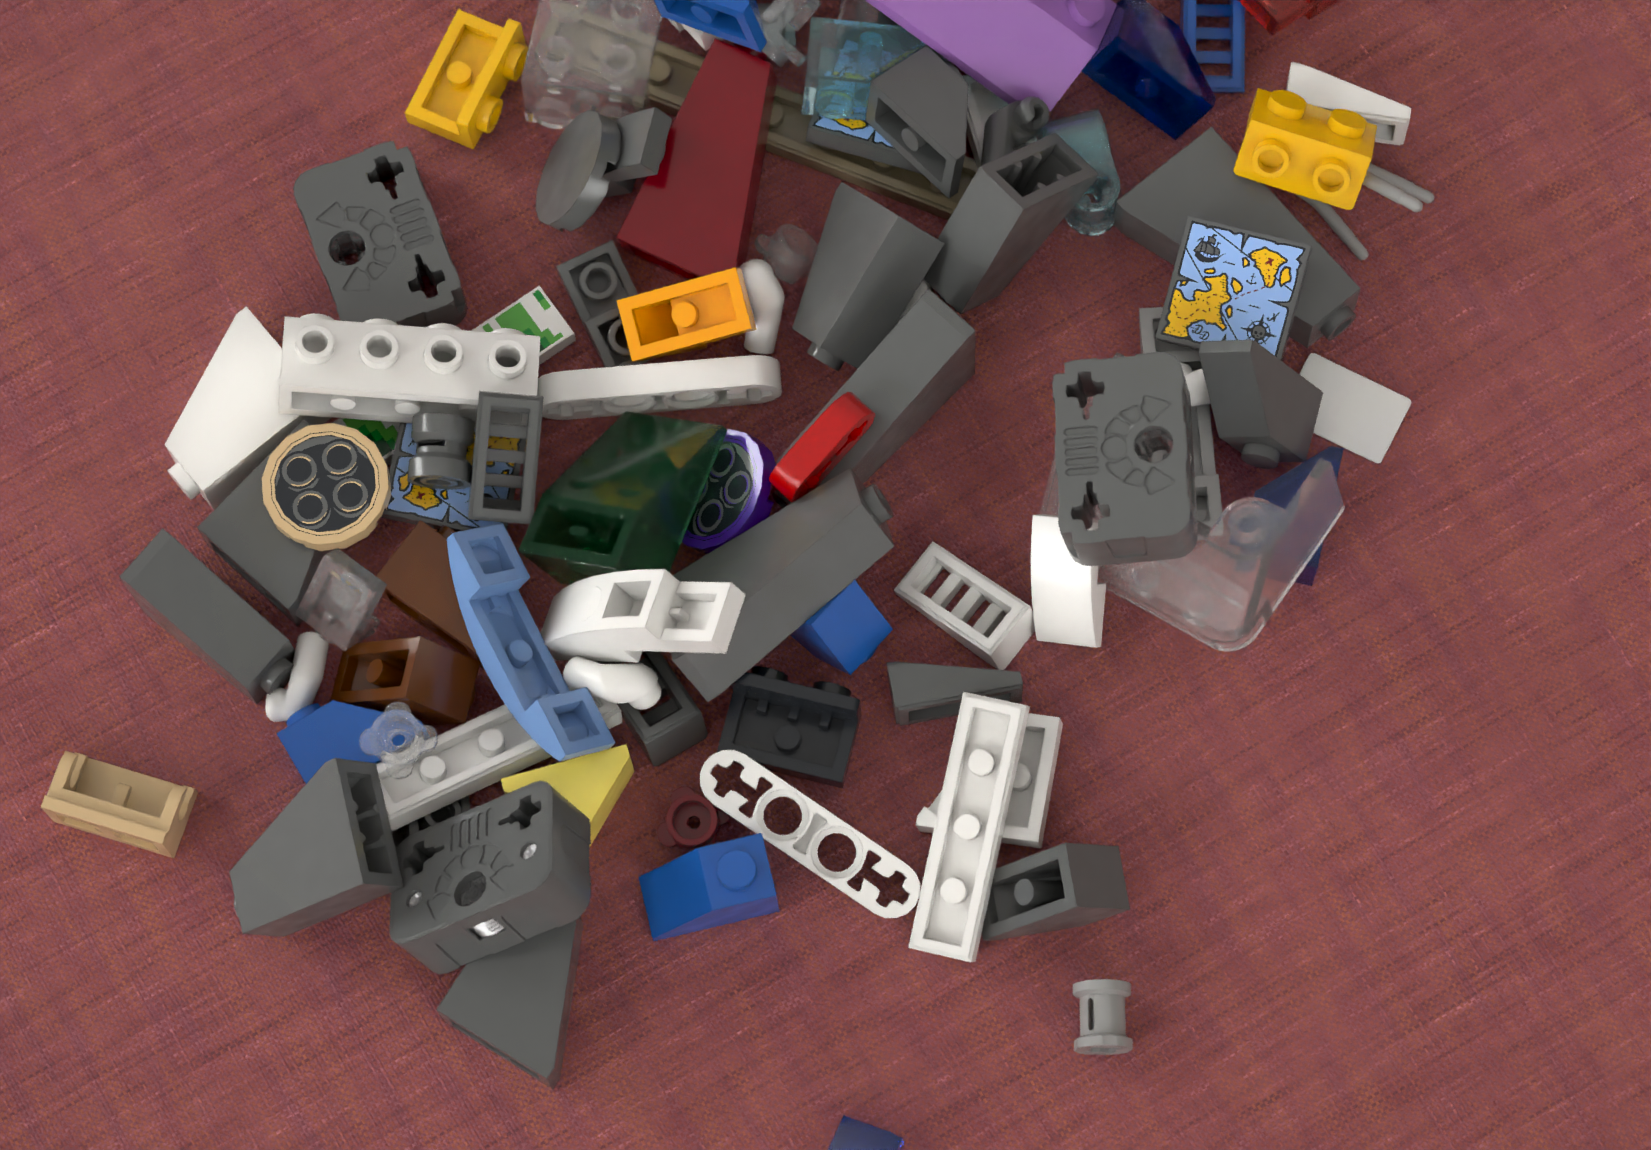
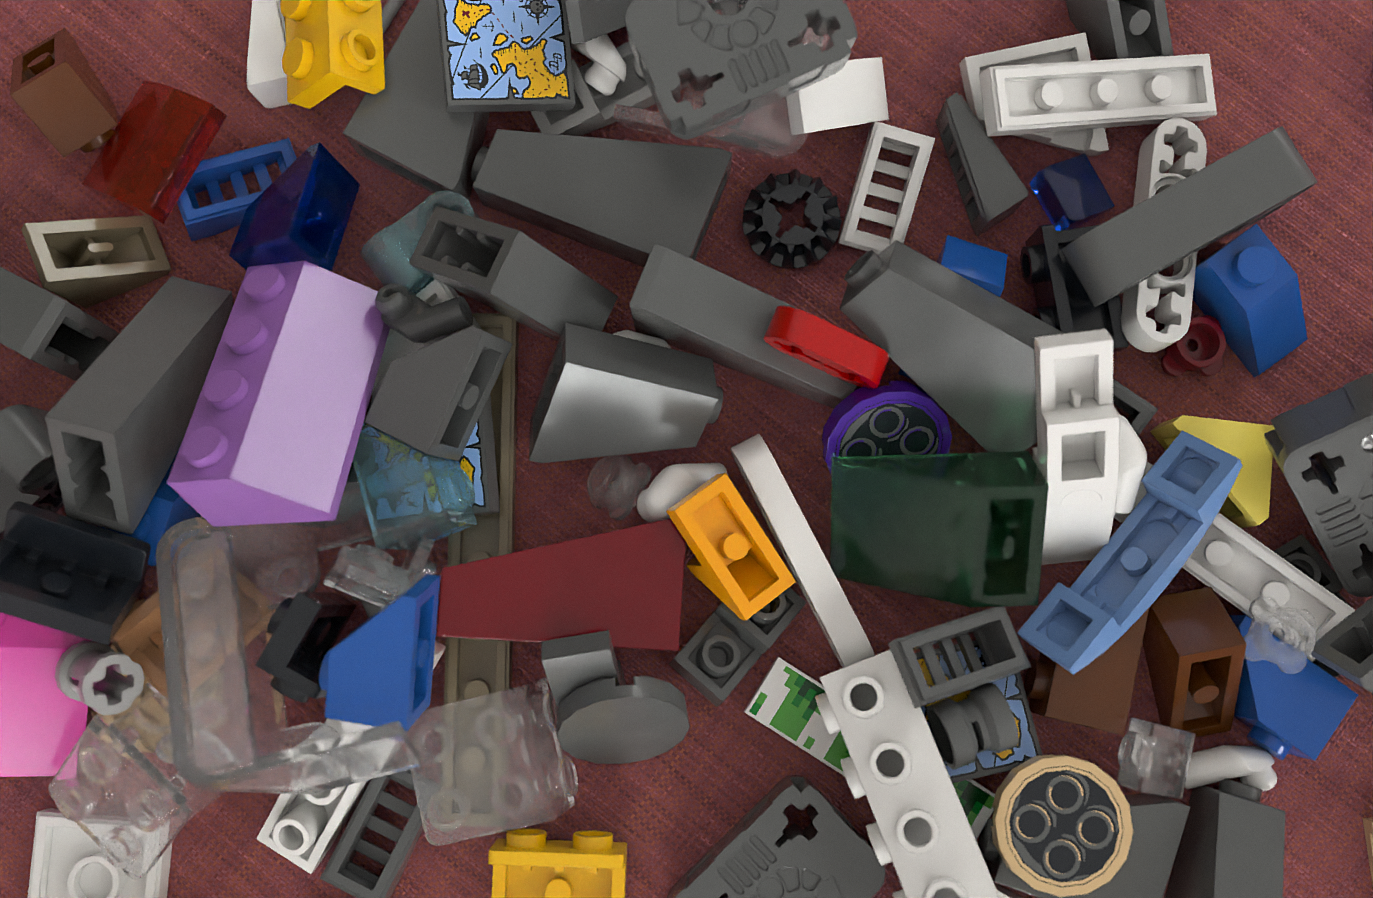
camera: 115 degrees left, 10 degrees up
none -> dark grey slope [471,129,732,267]
none -> black gear [742,169,842,269]
none -> clear blue slope [1029,153,1115,231]
none -> dark grey beam [1061,126,1318,307]

